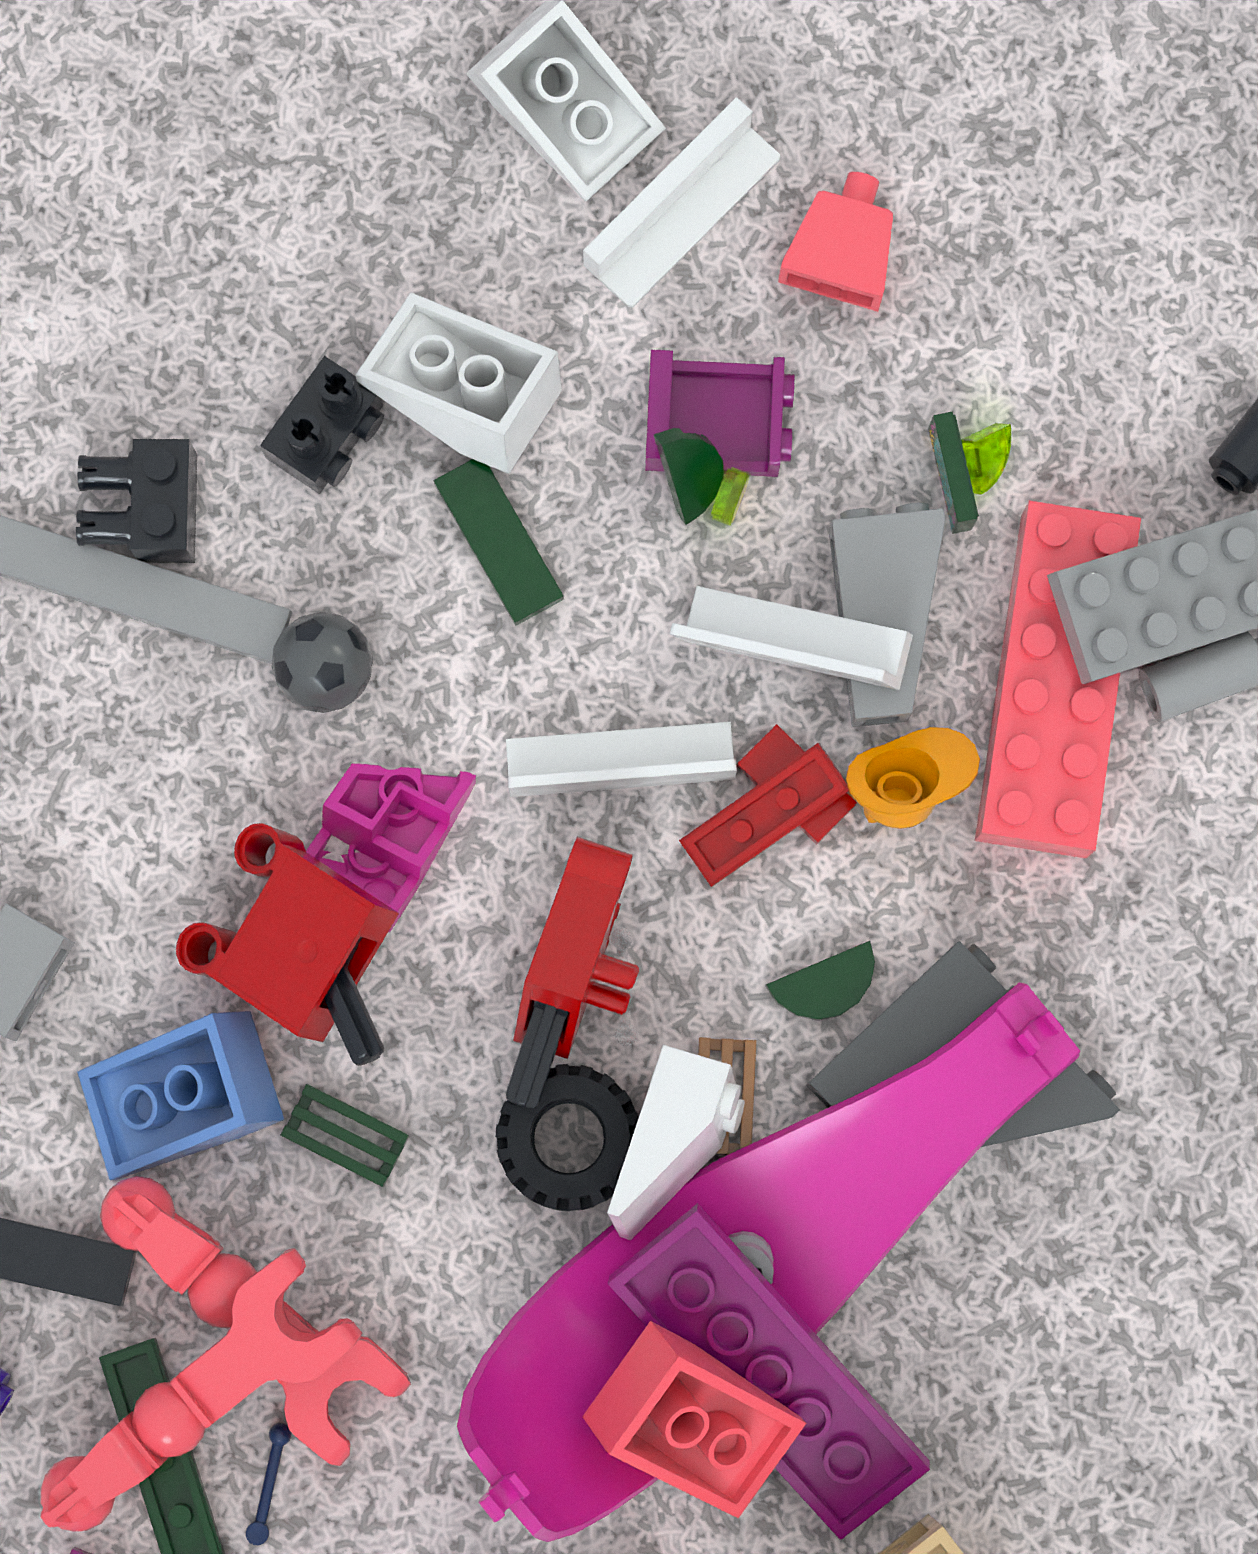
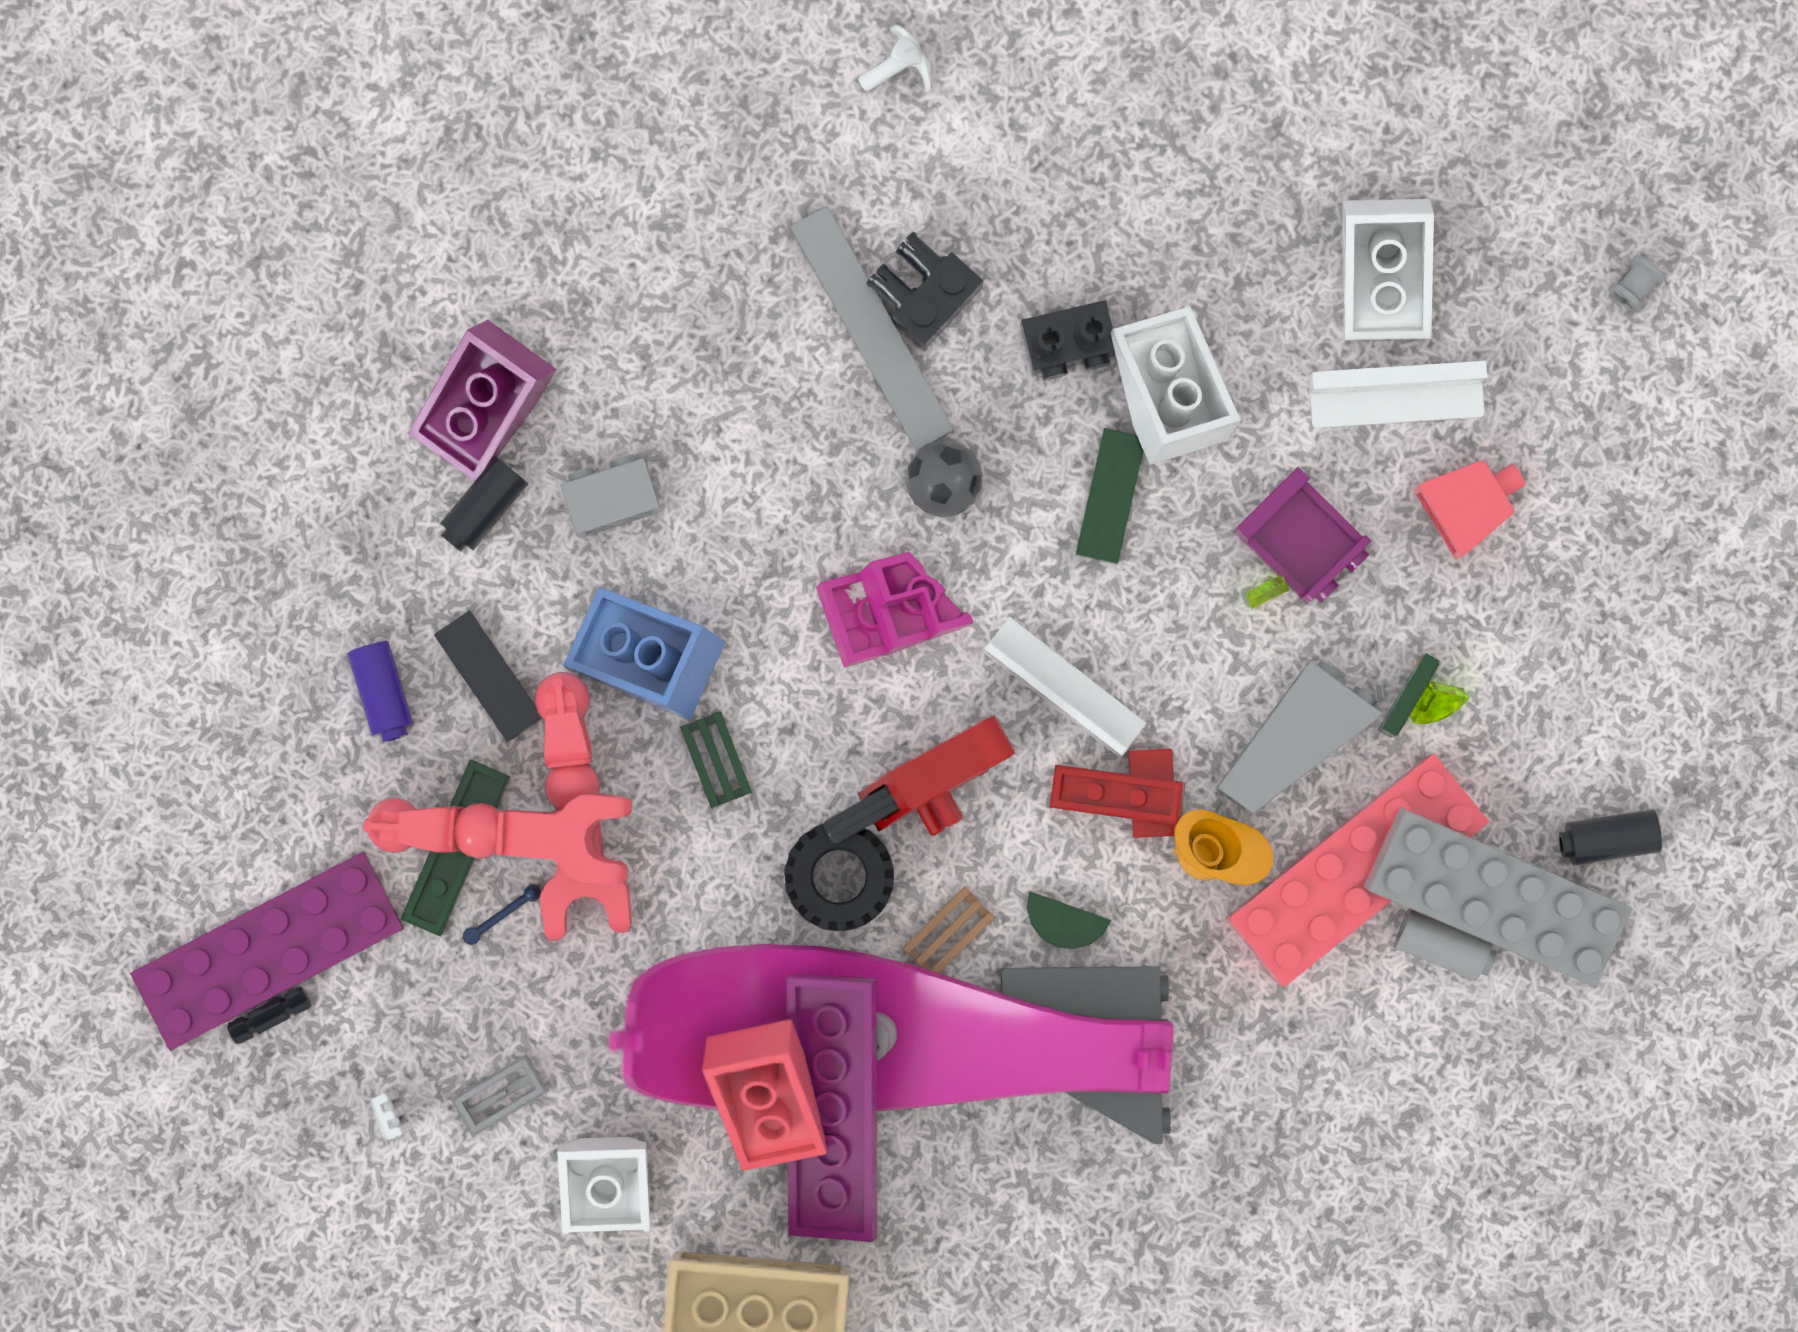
camera: 45 degrees right, 5 degrees up
red piece [176,823,399,1066] -> none
white slope [607,1045,745,1240] -> none
dark green tile [653,428,724,525] -> none
white panel [670,586,913,690] -> none

